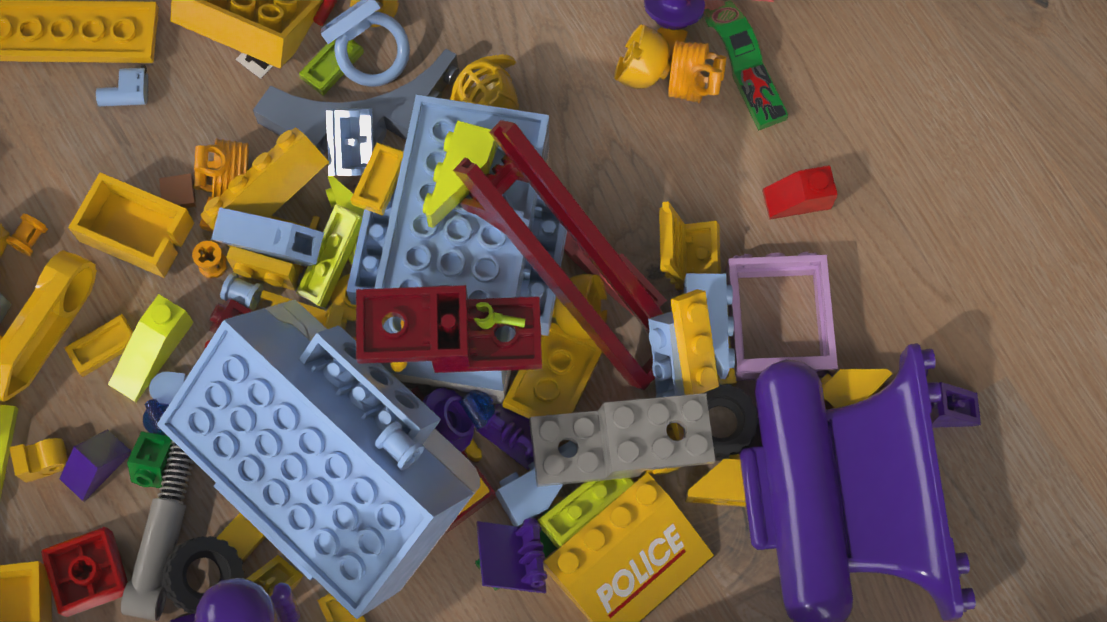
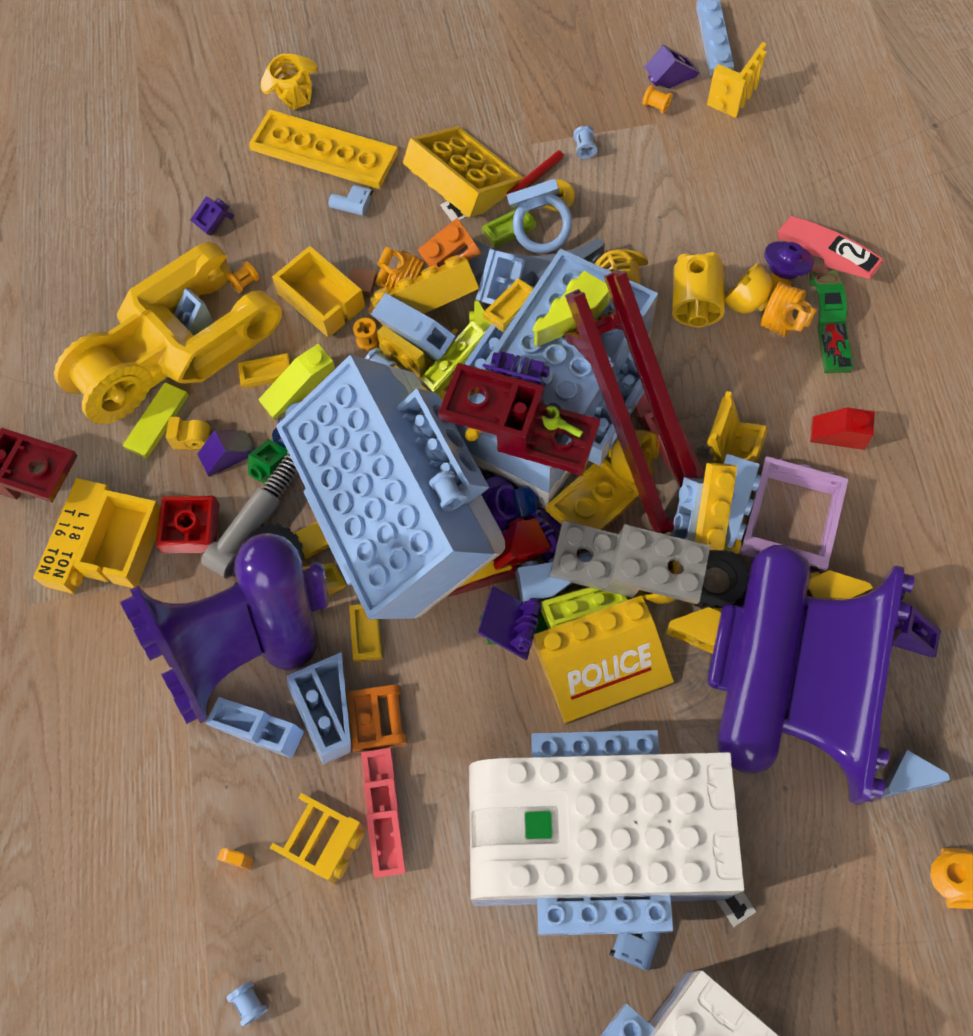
camera: 25 degrees right, 5 degrees down
none -> orange plate [417,218,482,268]
none -> dark purple hinge [482,351,550,388]
none -> red slope [493,518,551,570]
none -> yellow cylinder [672,252,725,327]
none -> light blue slope [882,750,950,798]

